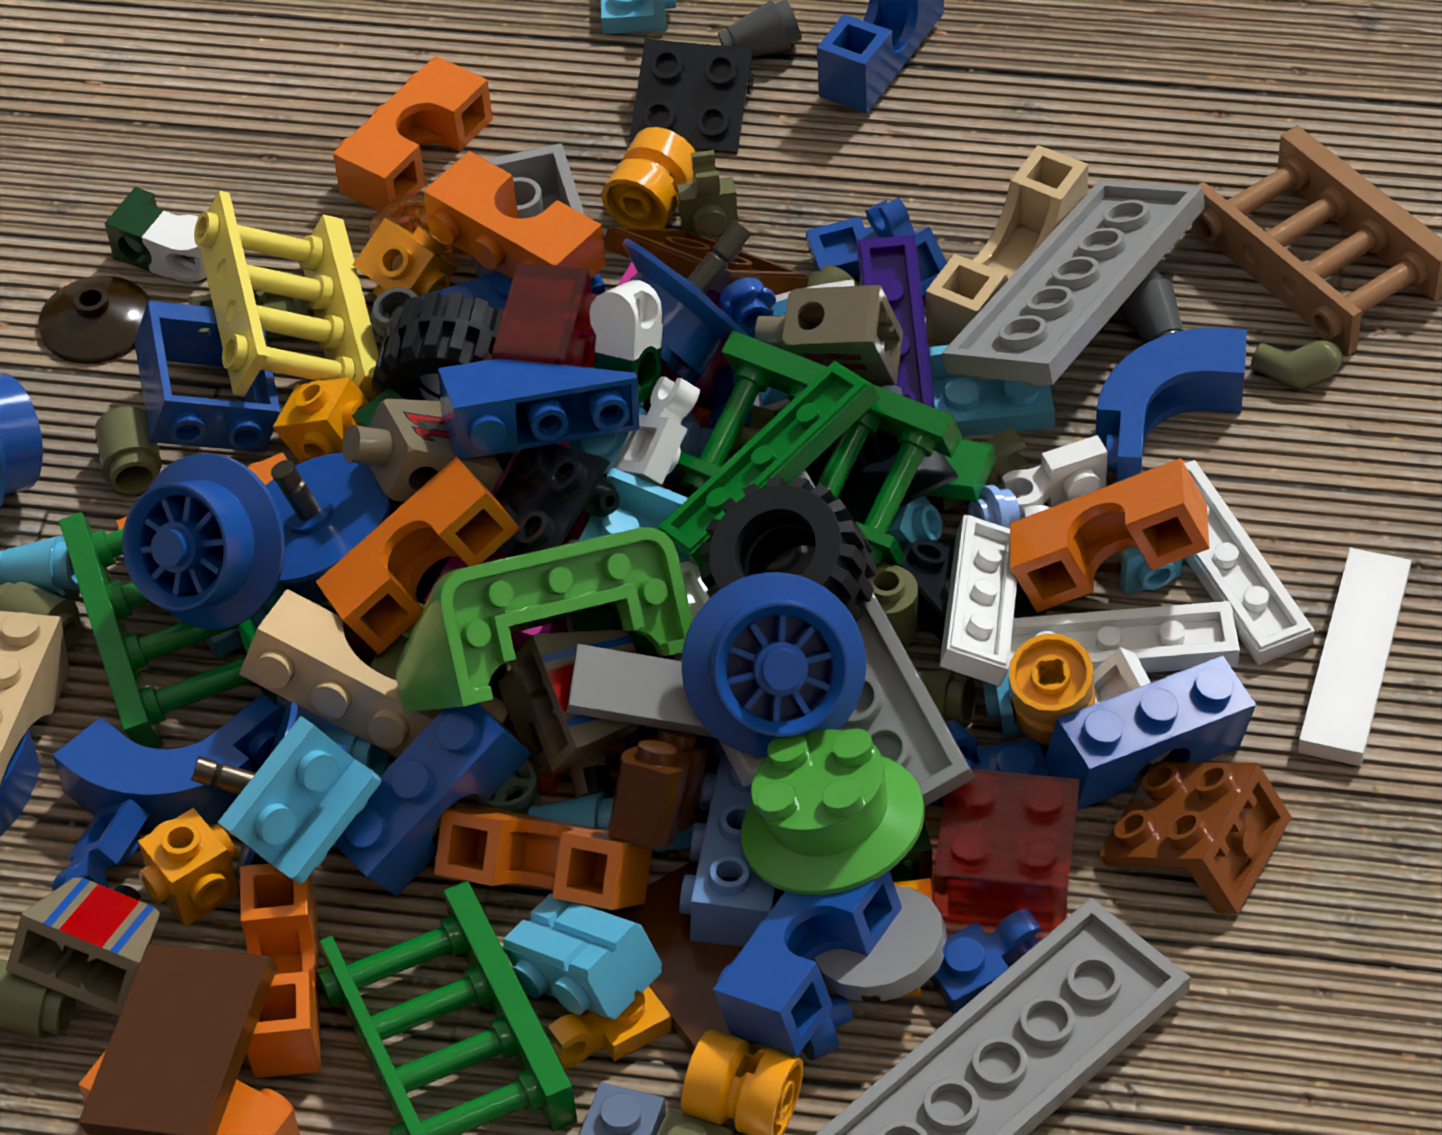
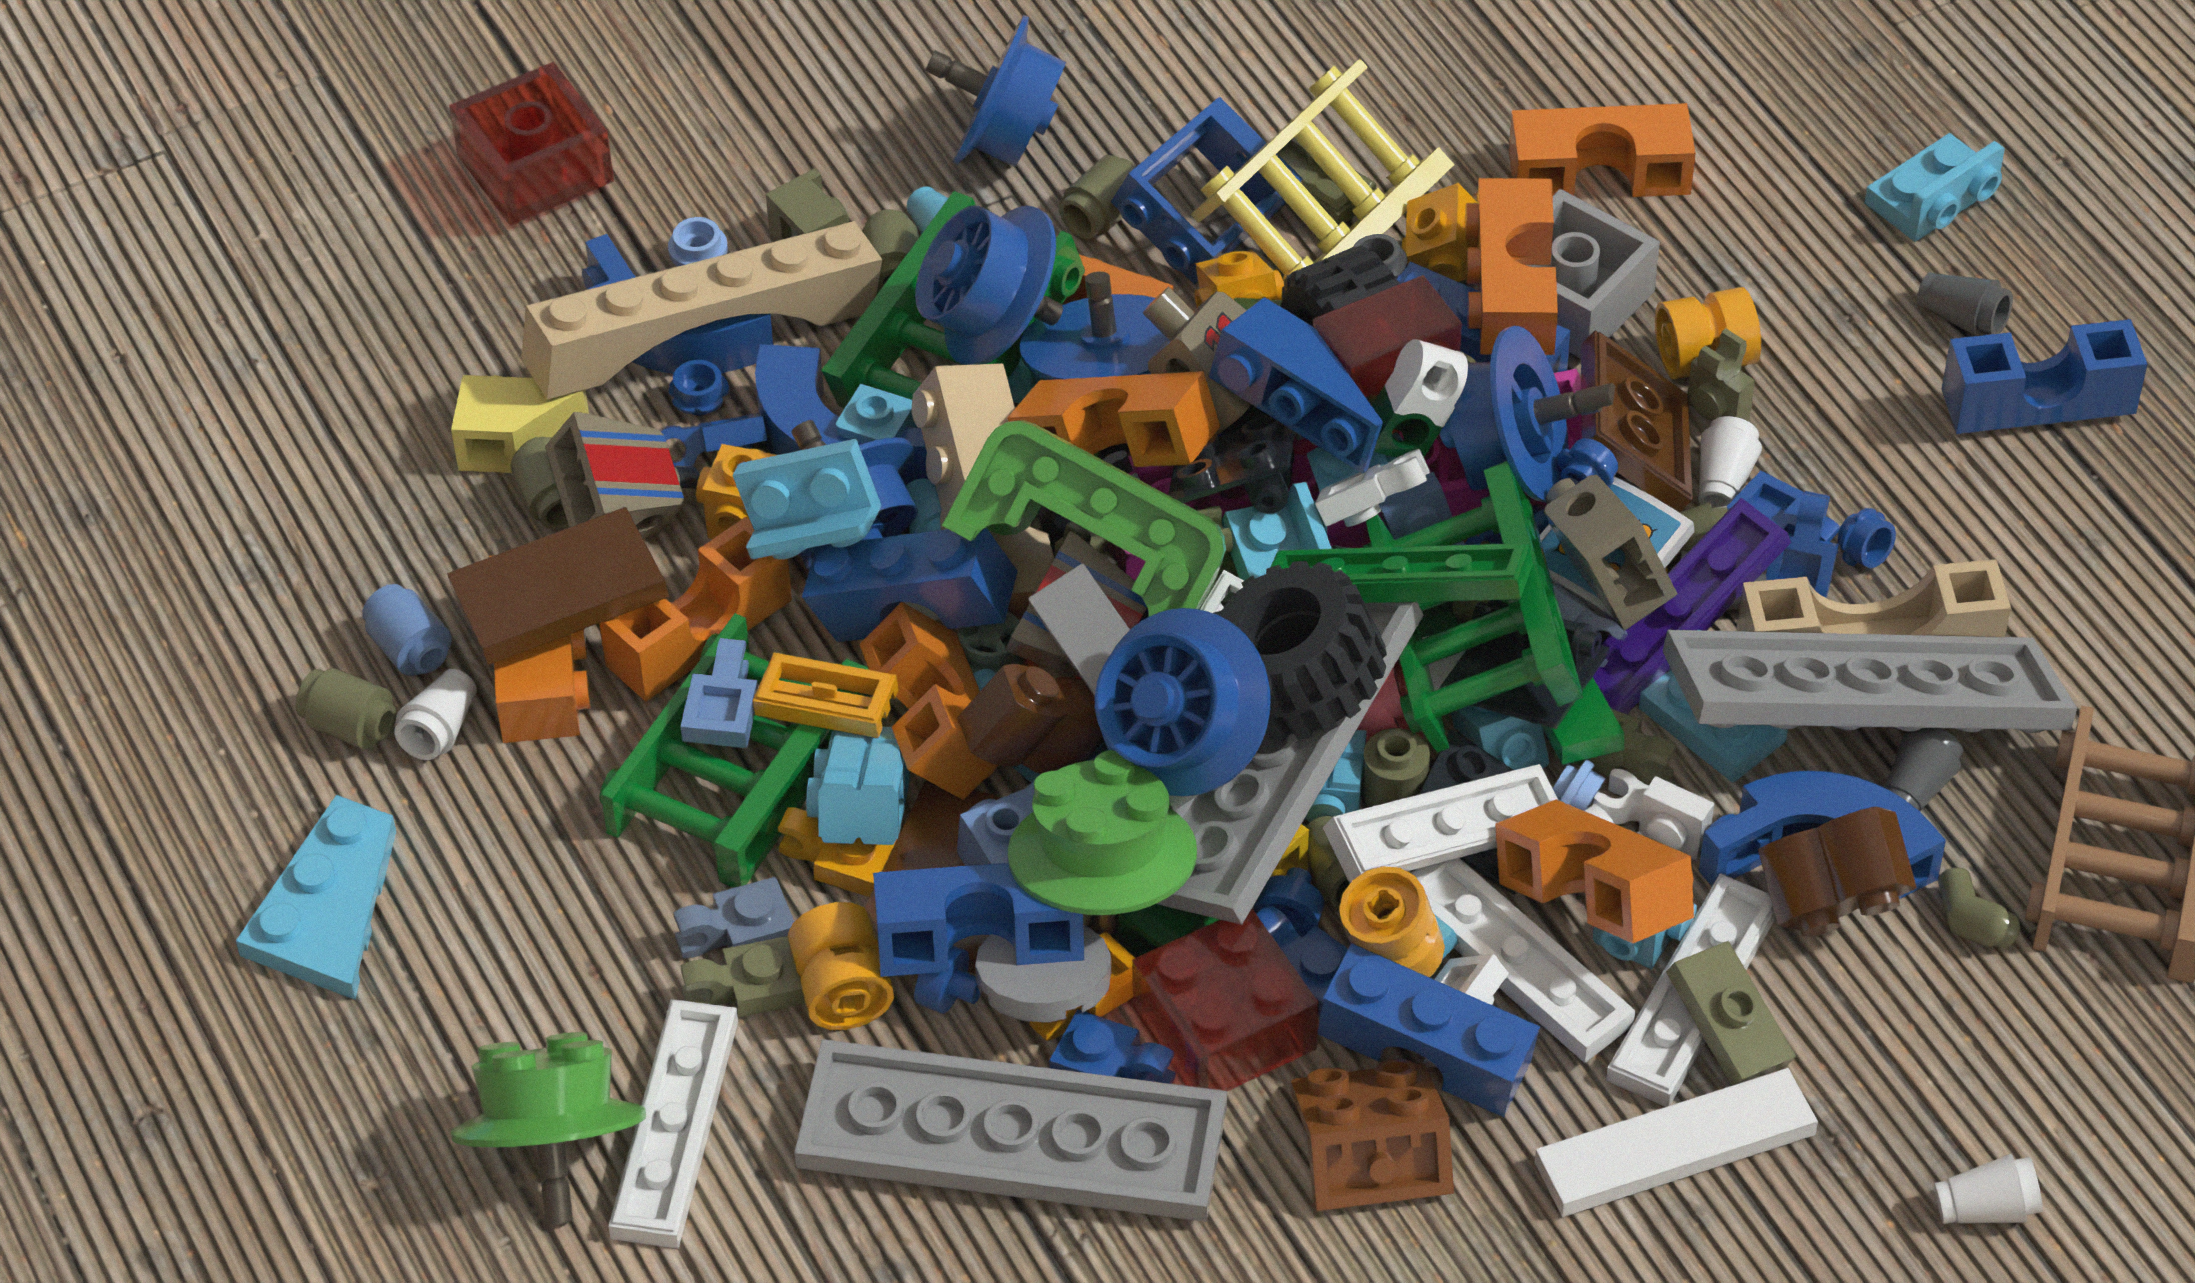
camera: 50 degrees right, 0 degrees up
dark brown dish [39,276,150,363] -> none
leg [104,187,206,282] -> none
black hinge [629,39,754,154] -> none
none -> blue plate [669,360,729,416]
none -> medium blue plate [680,638,758,748]
none -> light orange tile [753,653,899,738]
none -> medium azure bracket [836,384,918,443]
none -> olive plate [1666,940,1796,1086]
none -> white cone [1698,416,1762,508]
none -> reddish brown brick [1758,806,1917,937]
none -> blue plate [1838,508,1896,568]

